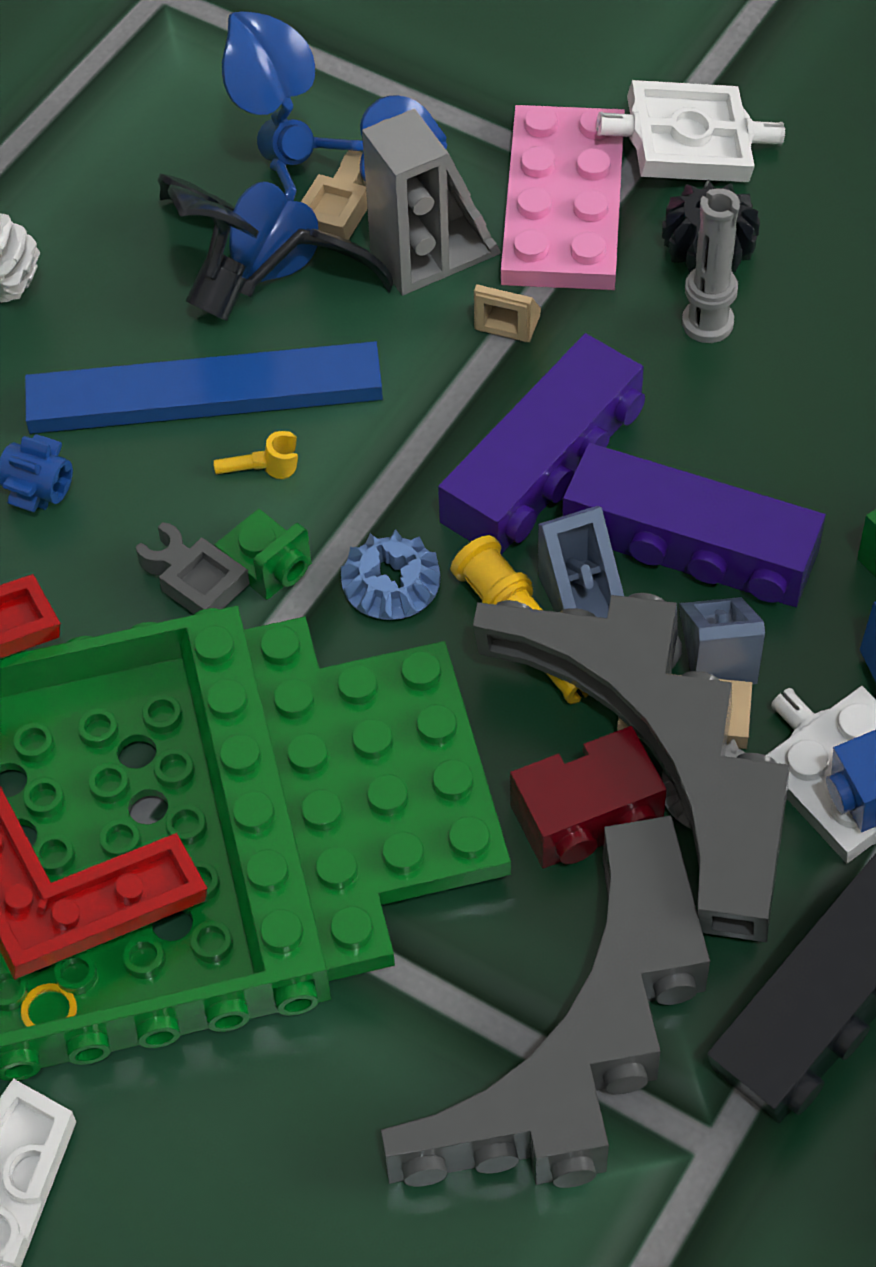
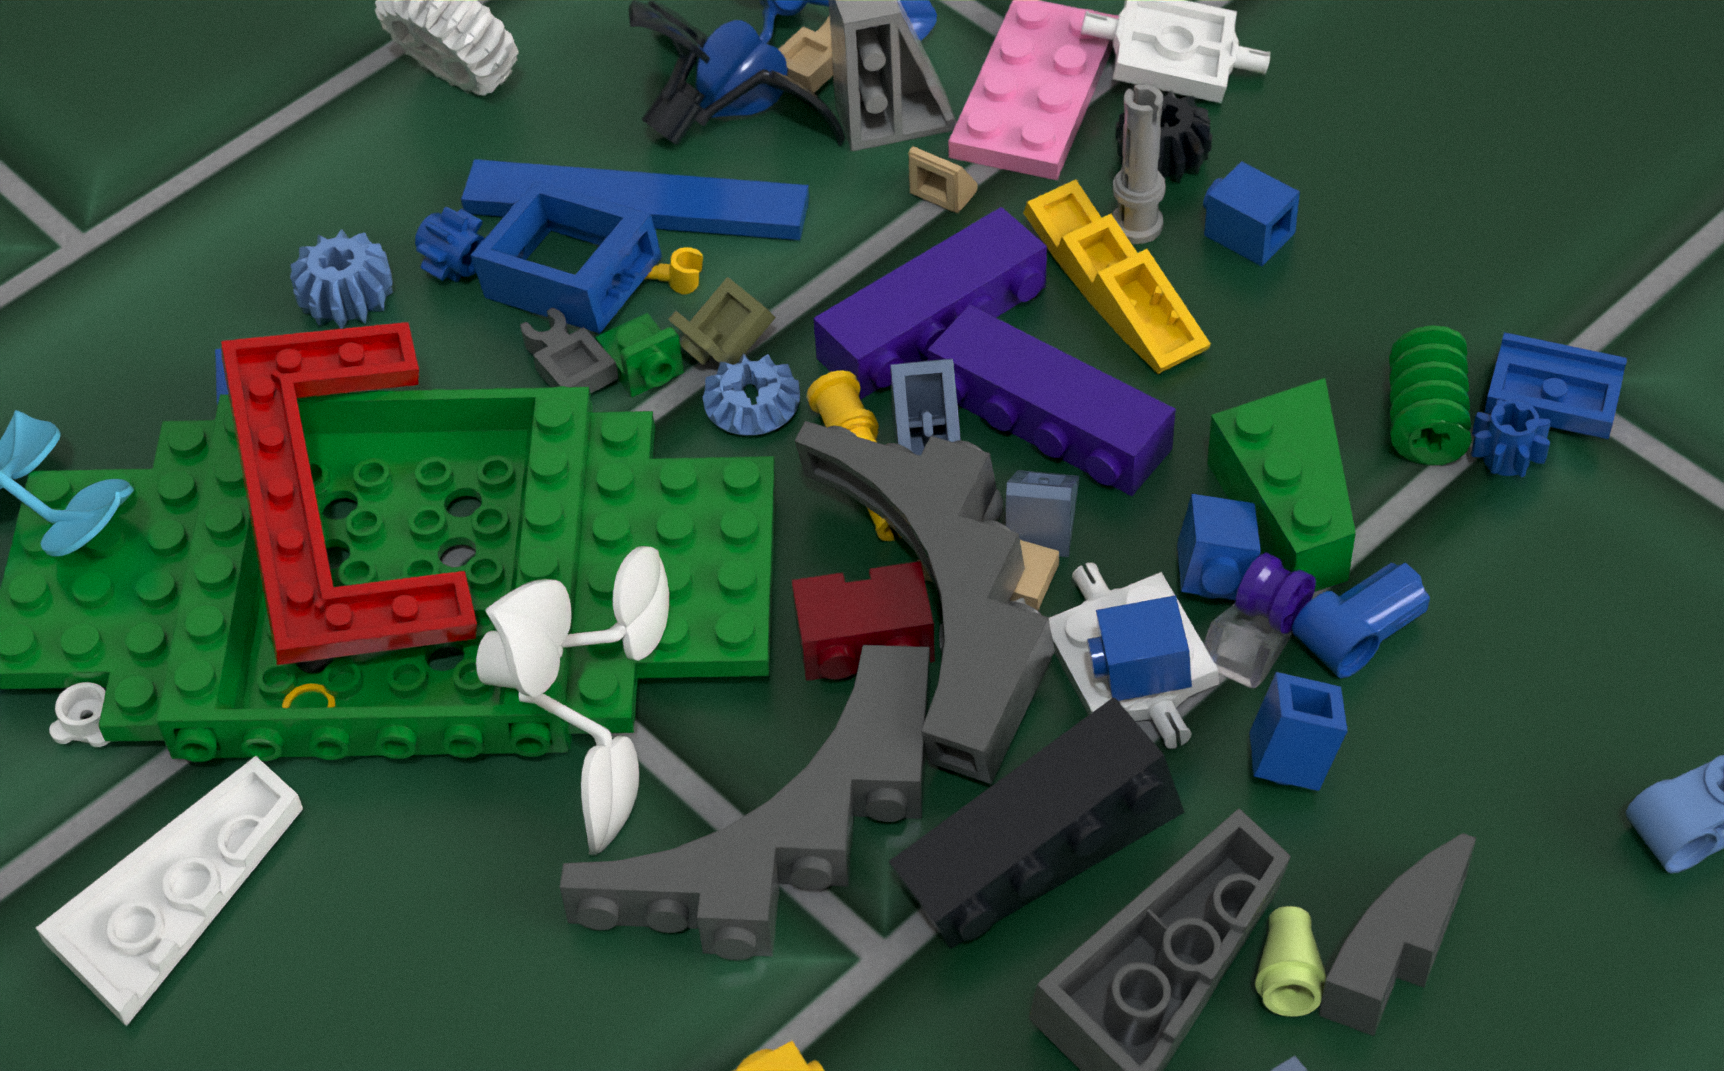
camera: 15 degrees right, 5 degrees down
none -> blue window [471,180,662,334]
none -> white plant [476,546,669,856]
none -> olive bracket [668,277,776,366]
none -> yellow slope [1023,179,1211,374]
none -> blue brick [1203,161,1300,266]

